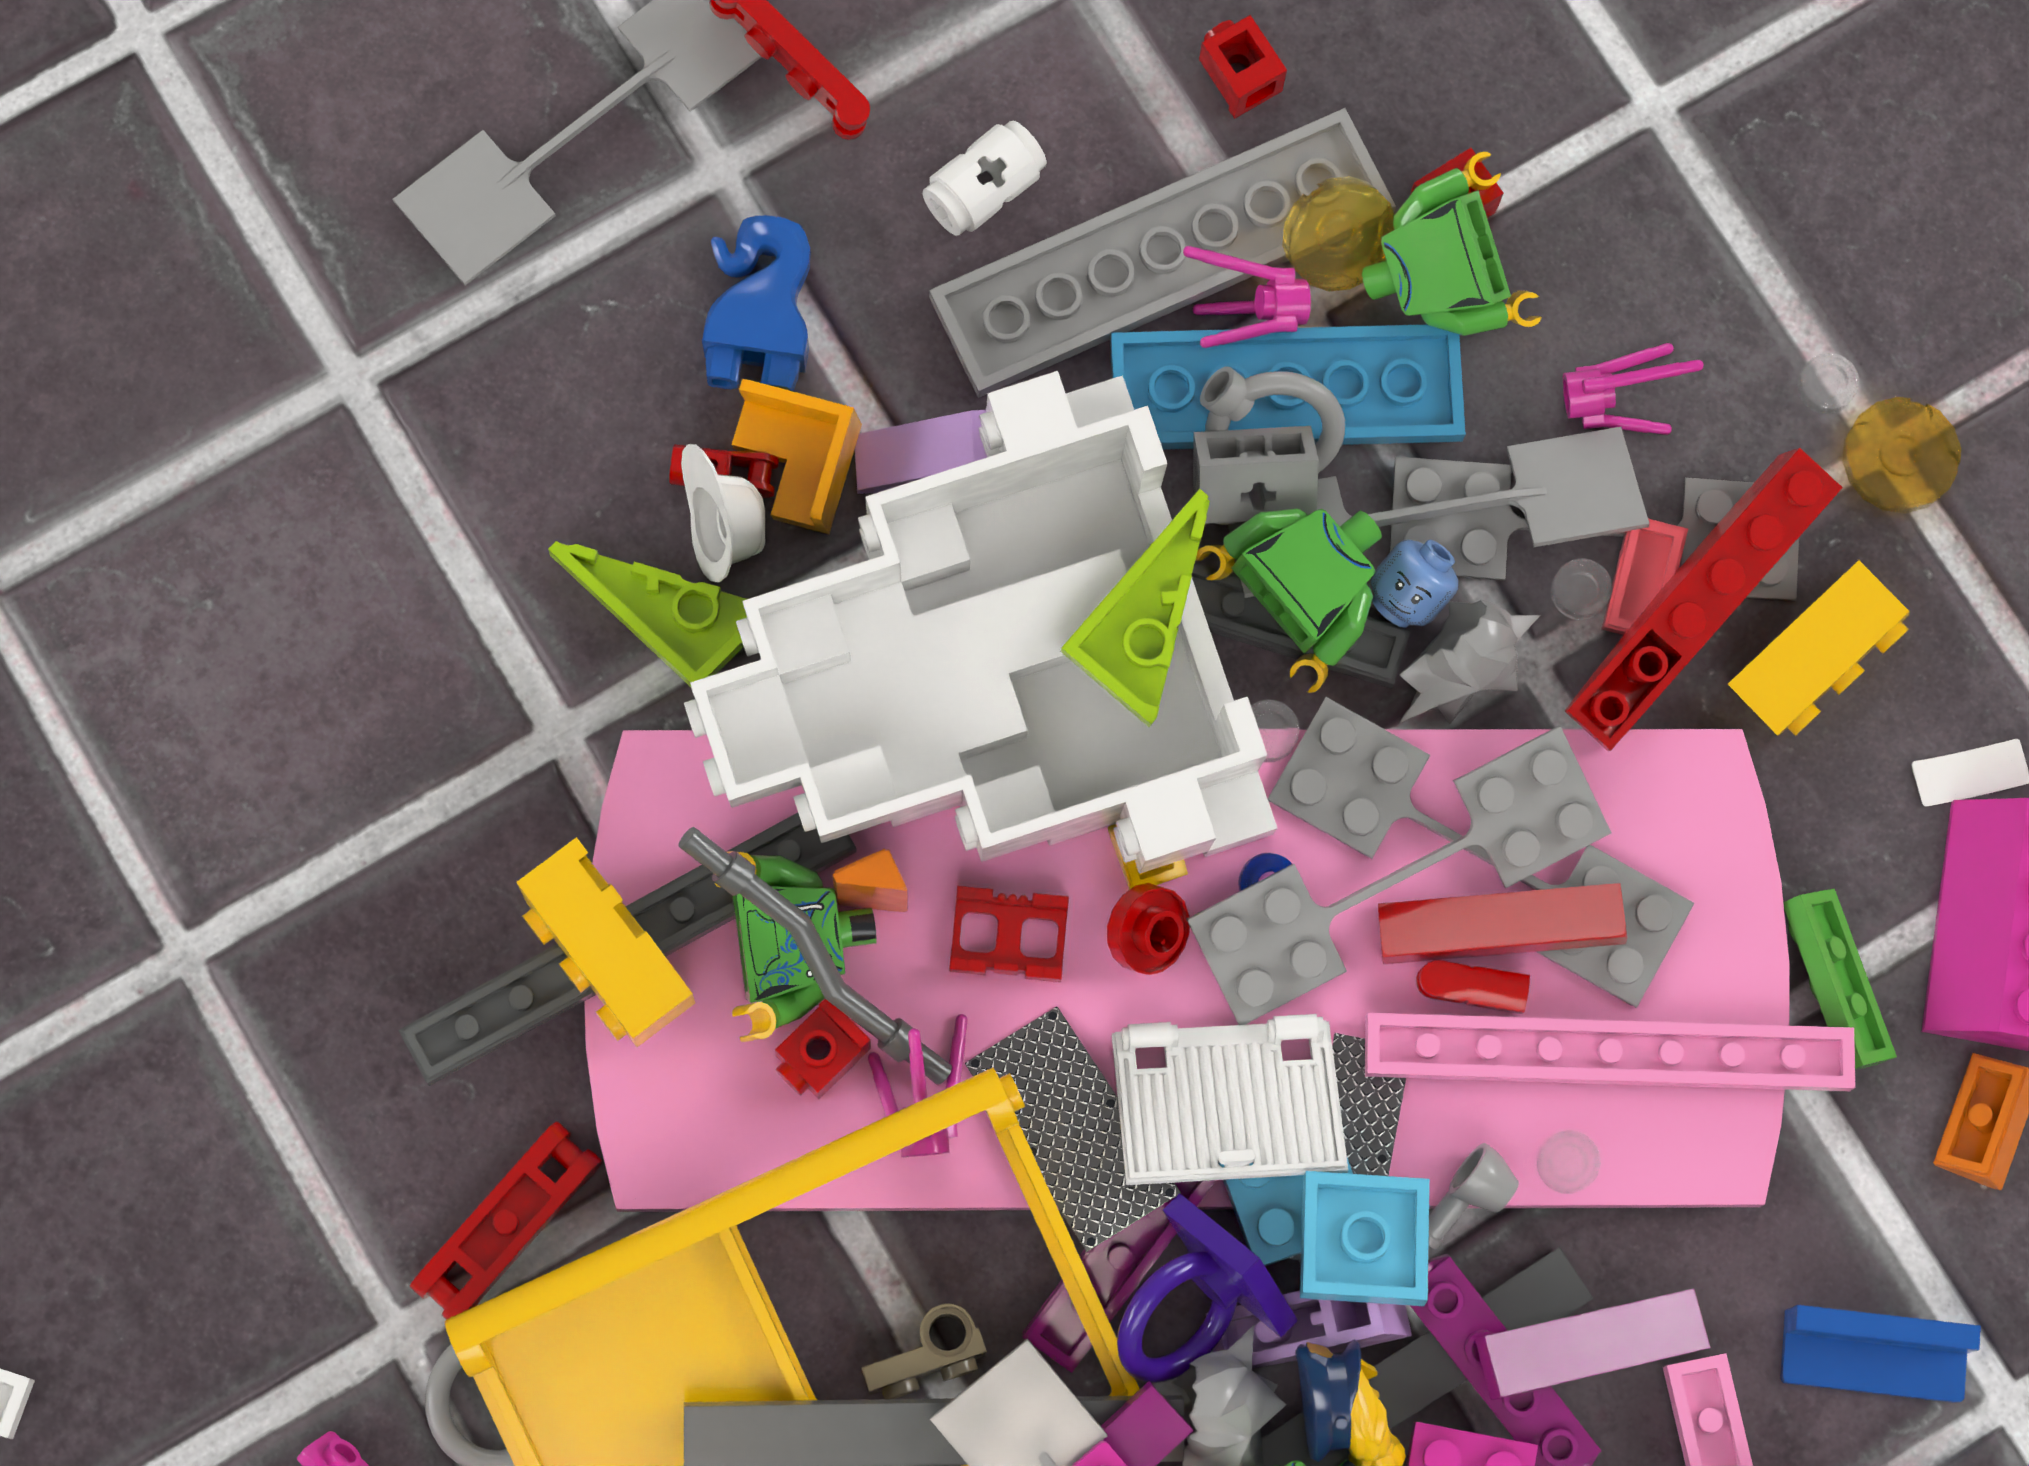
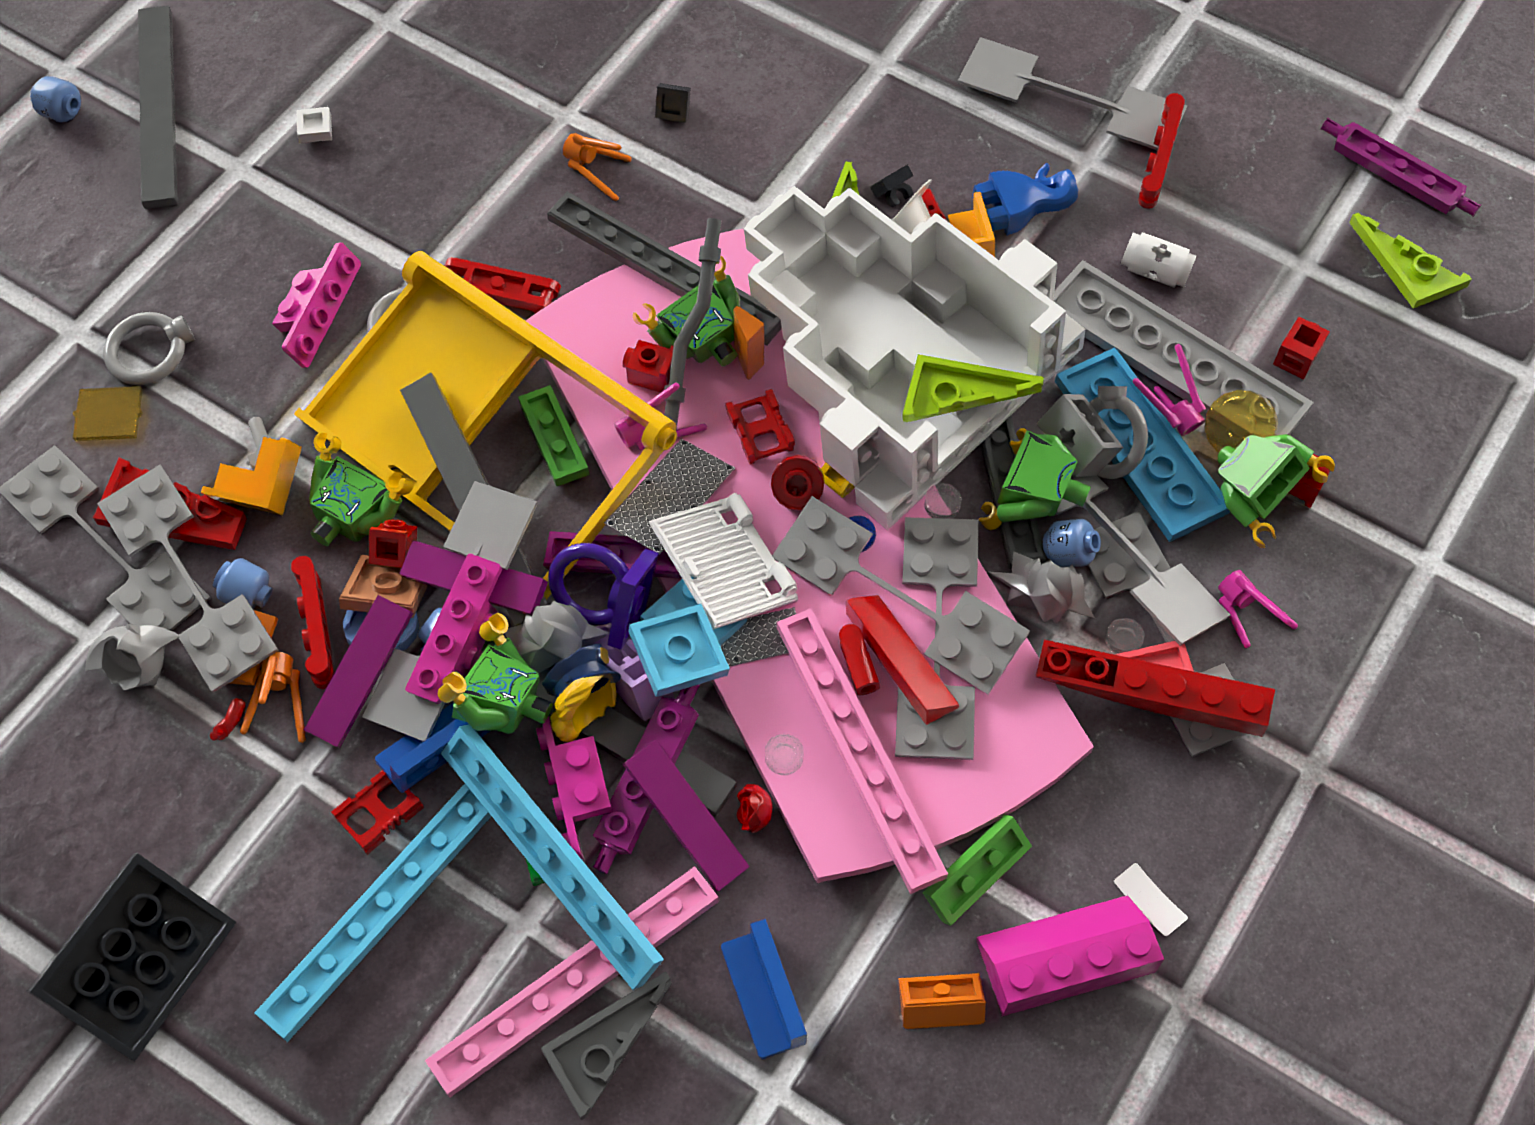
camera: 70 degrees right, 15 degrees down
yellow wedge [516,837,696,1047] -> none
dark tan plate [861,1304,987,1399] -> none
light grey bar [1429,1143,1519,1249] -> none
yellow wedge [1728,560,1910,736] -> none
clear tile [1797,353,1859,414] -> none
clear yellow tile [1842,397,1961,513] -> none
none -> bright green plate [518,385,589,487]
none -> orange plant [563,133,632,201]
none -> black tile [655,83,691,122]
none -> red plate [736,784,772,833]
none -> black tile [870,164,914,208]

